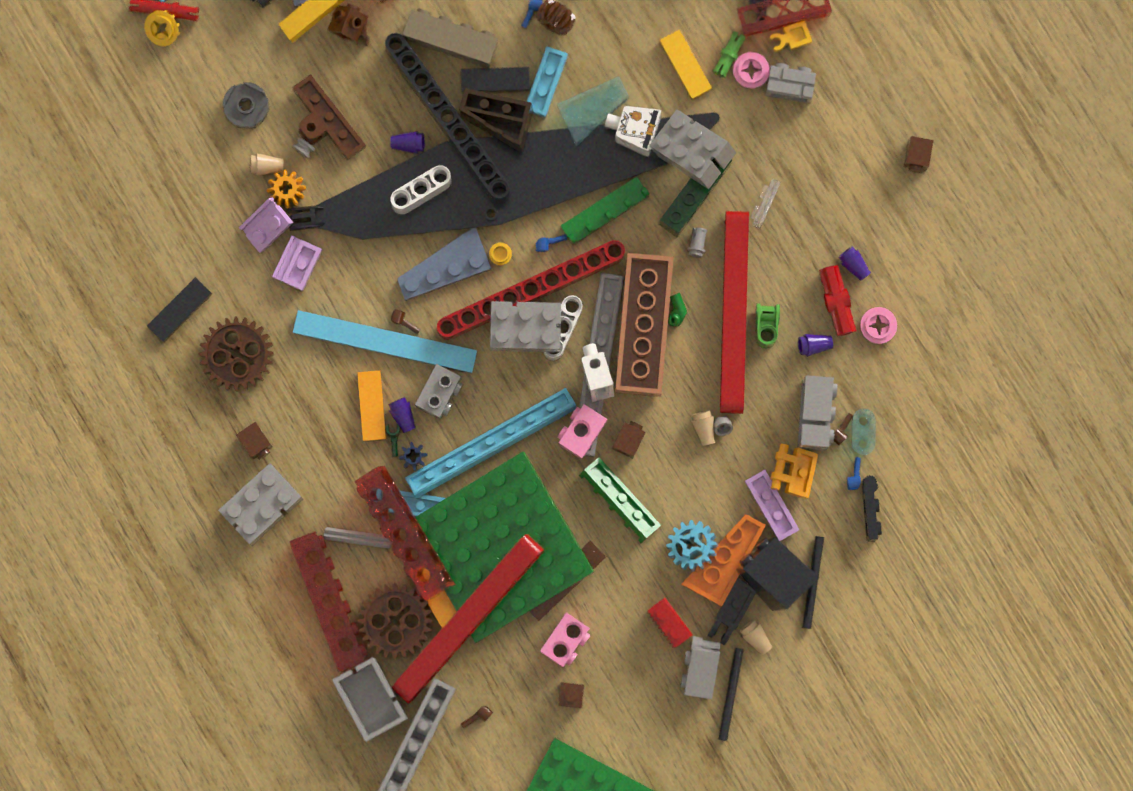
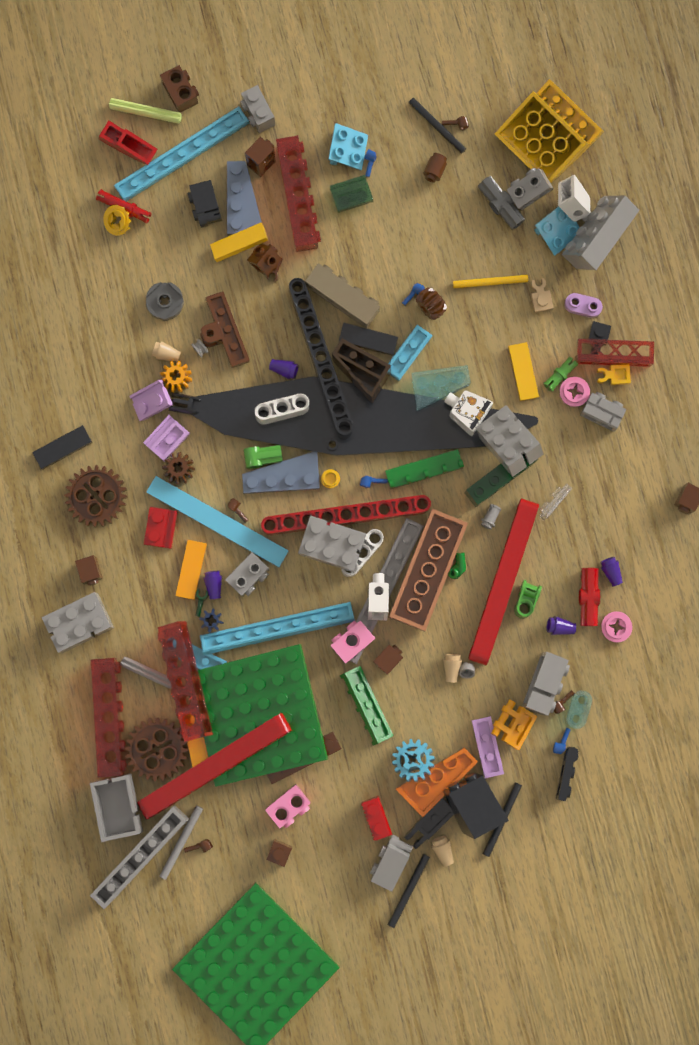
camera: 15 degrees right, 0 degrees up
none -> red plate [144,507,178,549]
none -> light grey bar [159,805,203,880]
none -> reddish brown gear [162,452,195,485]
none -> bright green piece [243,445,283,469]

